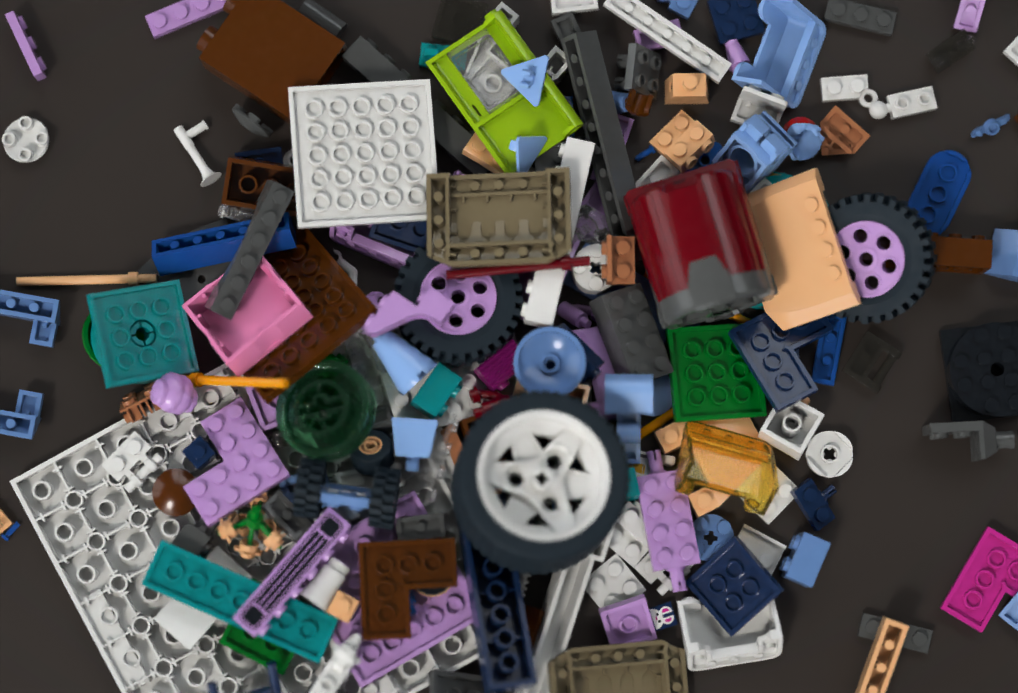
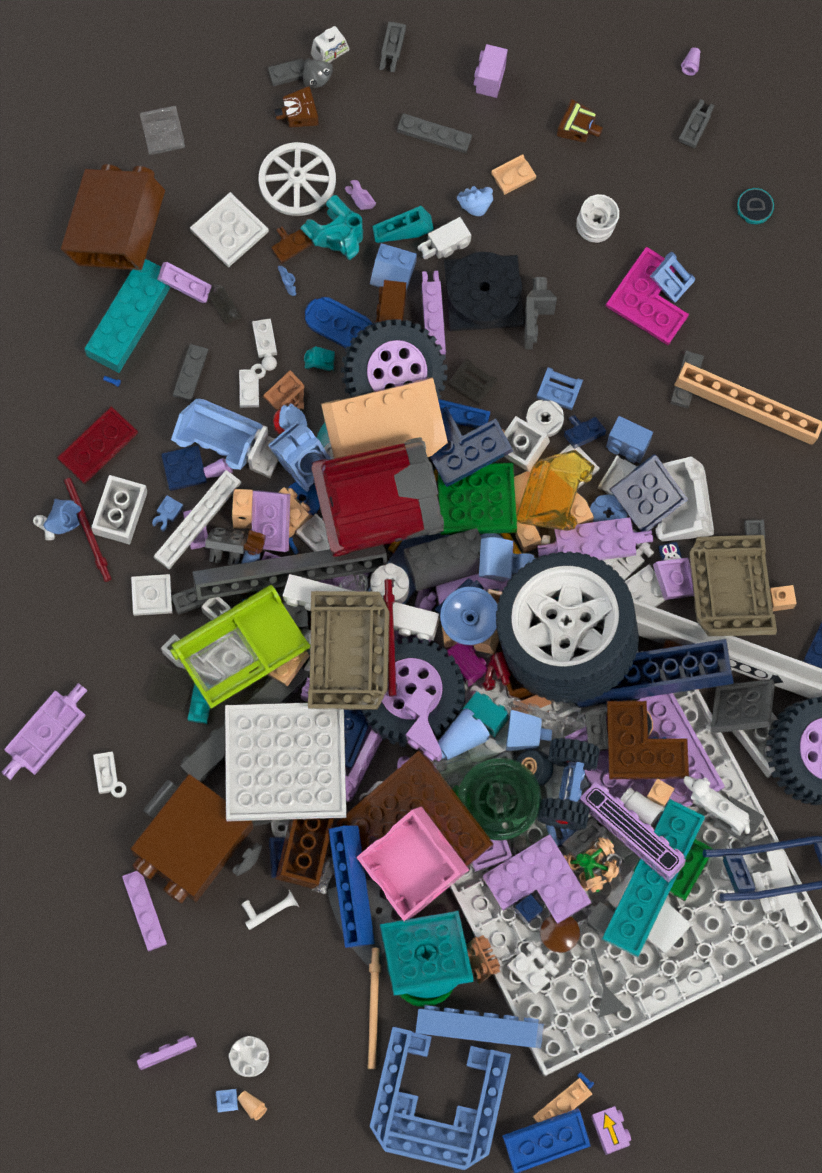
camera: 90 degrees left, 10 degrees down
lavender hair [150,372,198,415] -> none
light orange bar [185,373,289,388] -> none
dark grey arch [205,180,295,320] -> none
light blue piece [501,55,549,107] -> none
light blue piece [509,136,547,172] -> none
nougat bracket [601,234,635,285] -> none
none -> lavender plate [252,490,290,552]
none -> teal bracket [304,346,335,371]
none -> medium blue brick [416,1005,544,1048]
none -> lavender hinge [422,271,446,354]
none -> medium blue plate [537,367,583,410]
none -> dark grey piece [591,948,627,1018]

